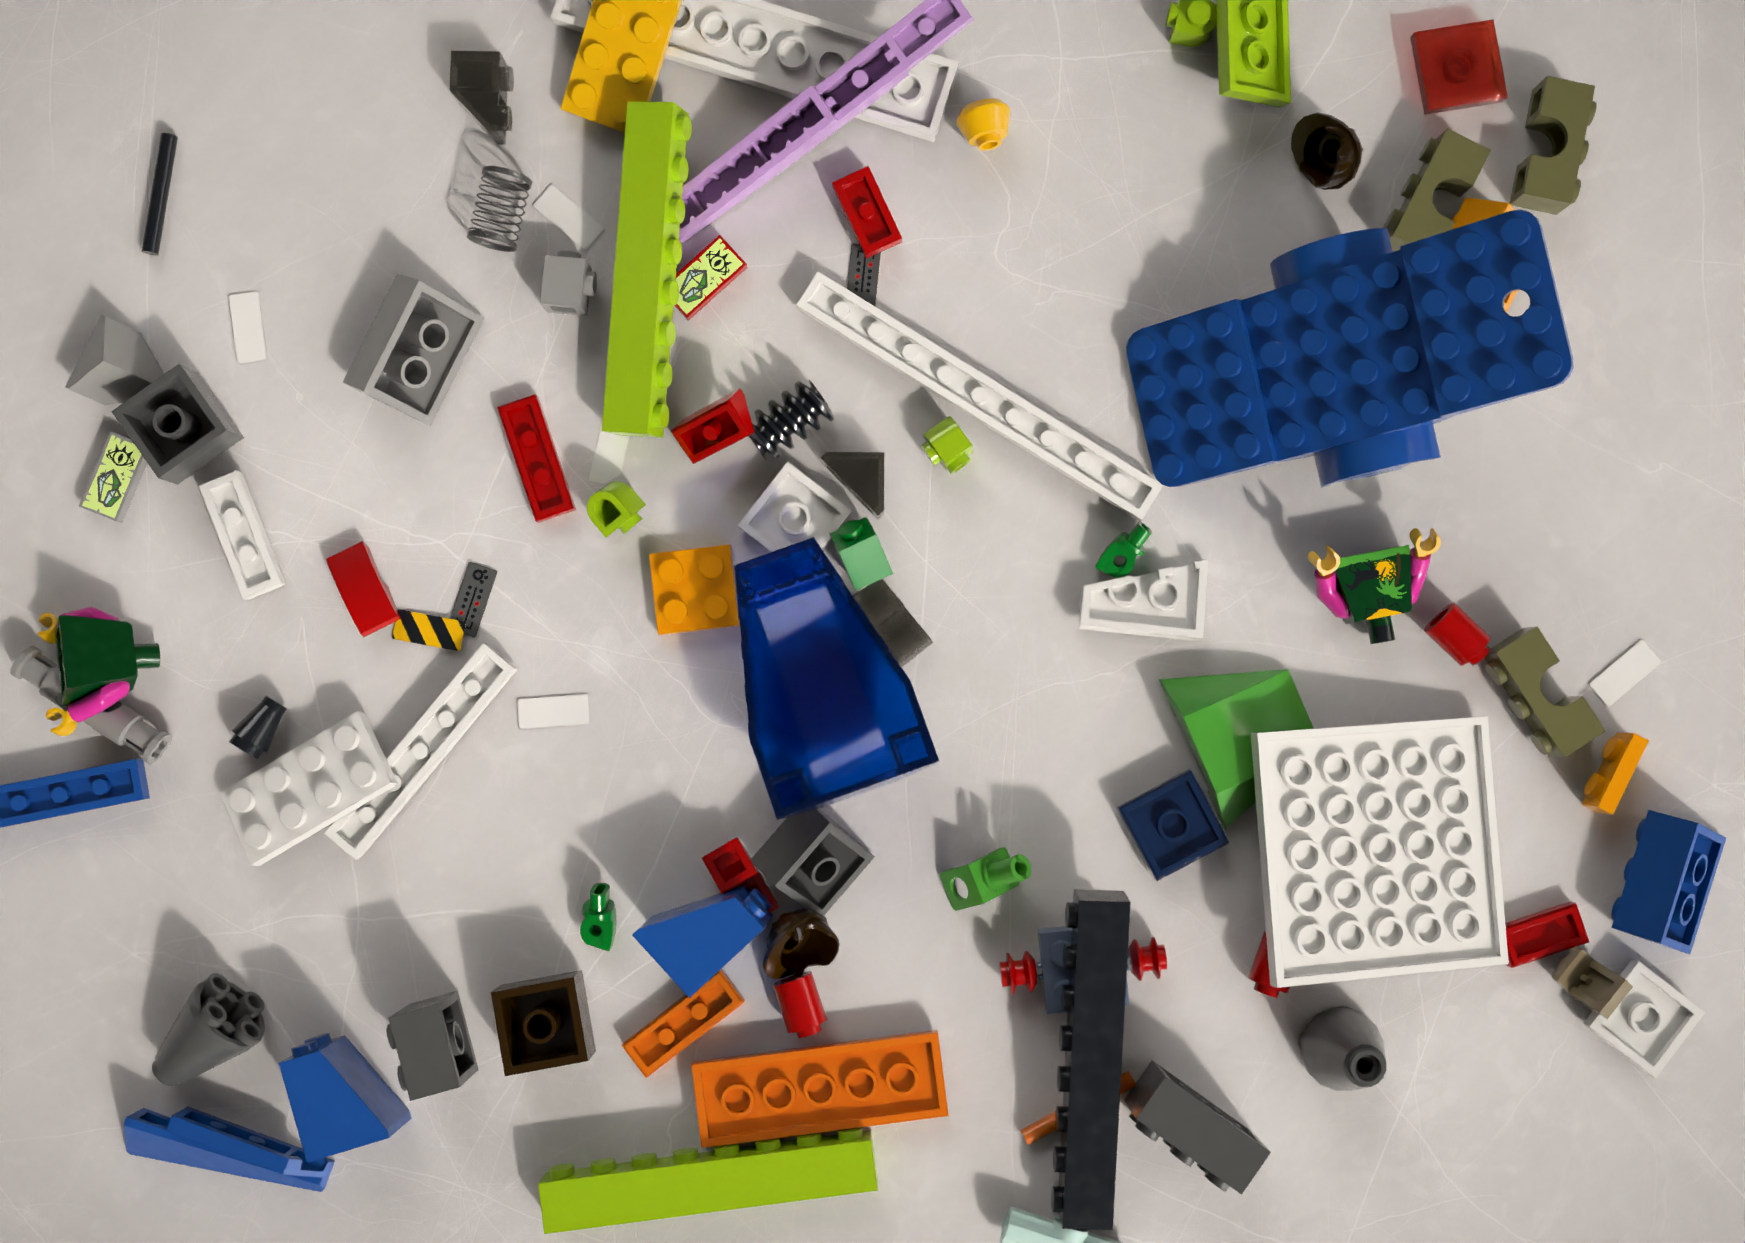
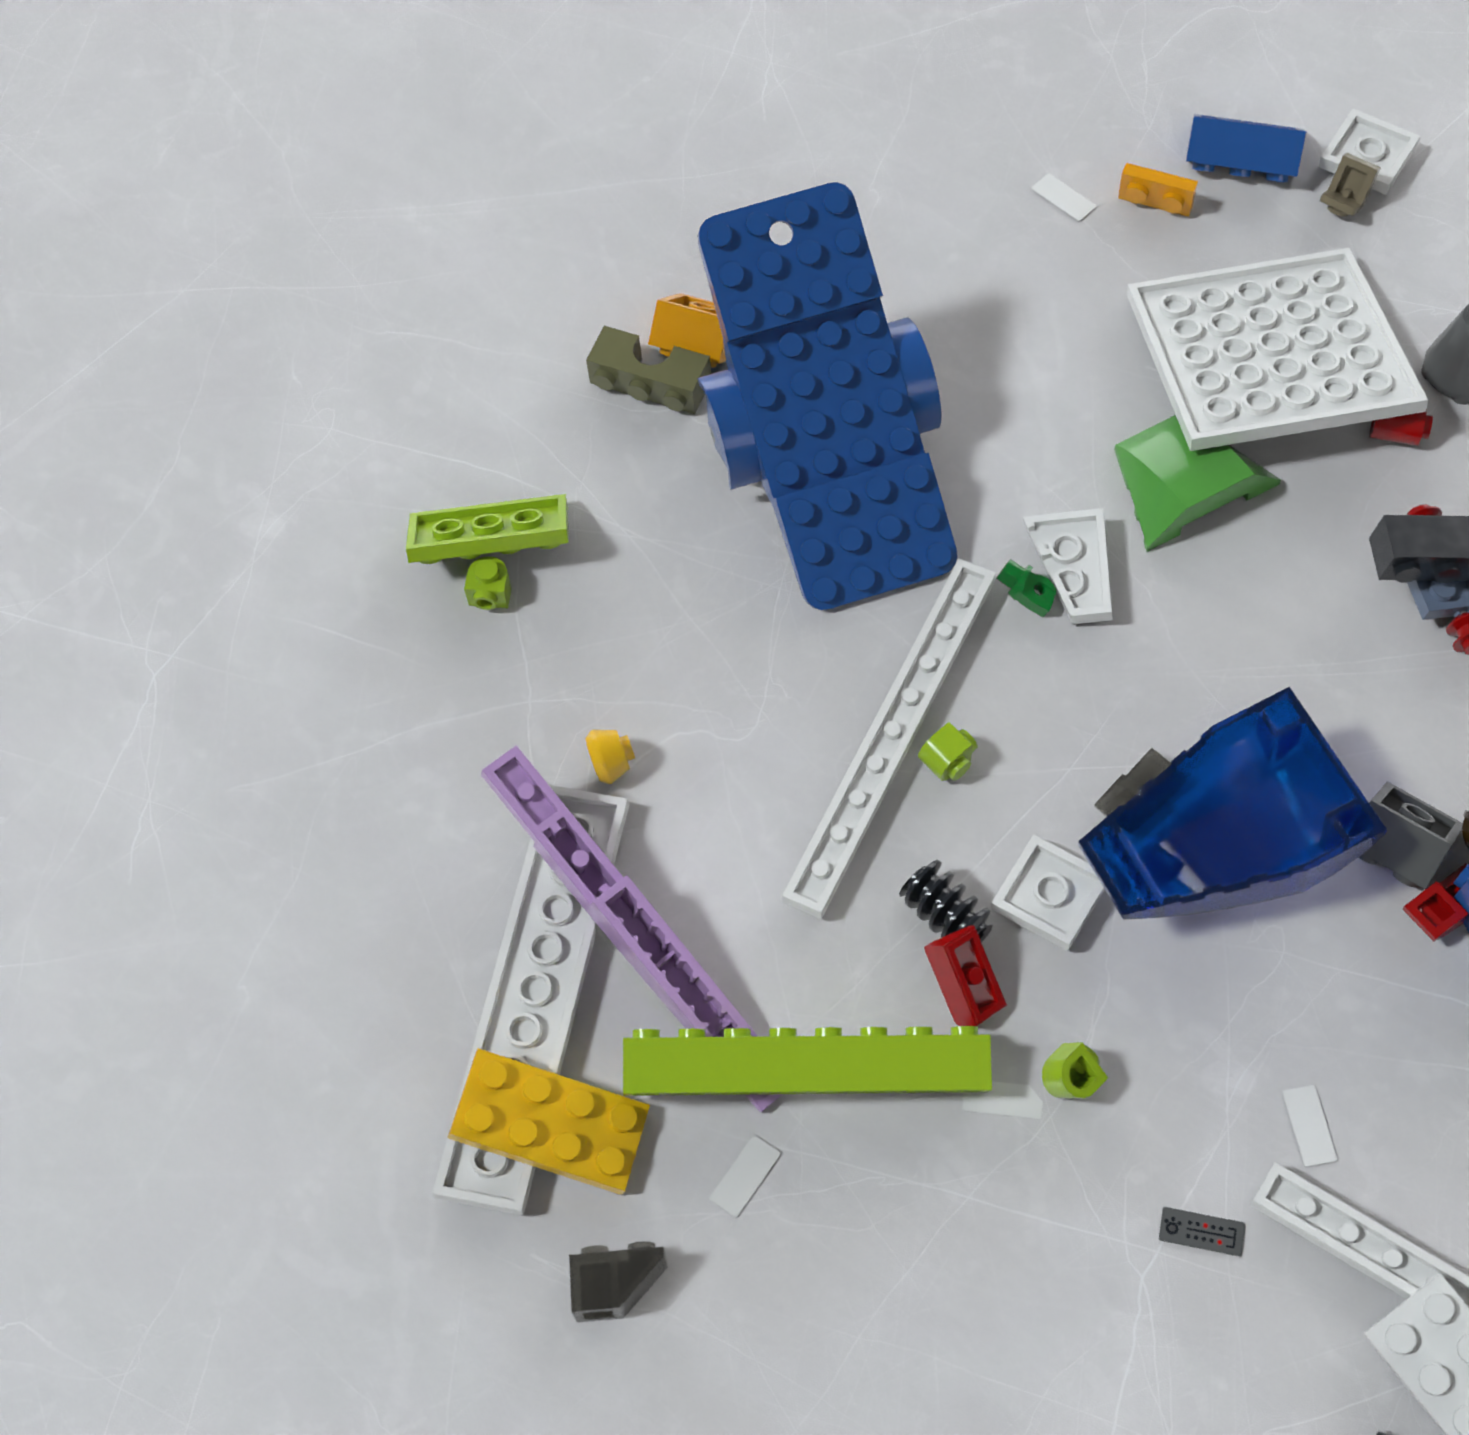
camera: 90 degrees left, 25 degrees down
red slope [326,541,401,637] -> none
light grey slope [343,274,484,426] -> none
sticker [392,609,466,651] -> none
flat silver piece [466,166,533,252] -> none
red tile [497,394,576,523] -> none
light grey brick [540,251,597,316] -> none
light orange plate [649,544,740,635] -> none
tile [674,235,748,321] -> none
clear smoke slope [821,452,884,520] -> none
brick [829,516,893,591] -> none
red plate [832,166,903,259] -> none
dark grey sticker [847,244,881,306] -> none
bright green bracket [940,847,1031,911] -> none
dark blue plate [1117,769,1229,881] -> none
dark brown piece [1291,112,1364,190] -> none
torso [1308,528,1441,644] -> none
clear red plate [1410,19,1508,115] -> none
red brick [1424,602,1491,666] -> none
olive arch [1484,626,1606,758] -> none
red tile [1505,901,1589,968] -> none
olive arch [1510,76,1597,215] -> none

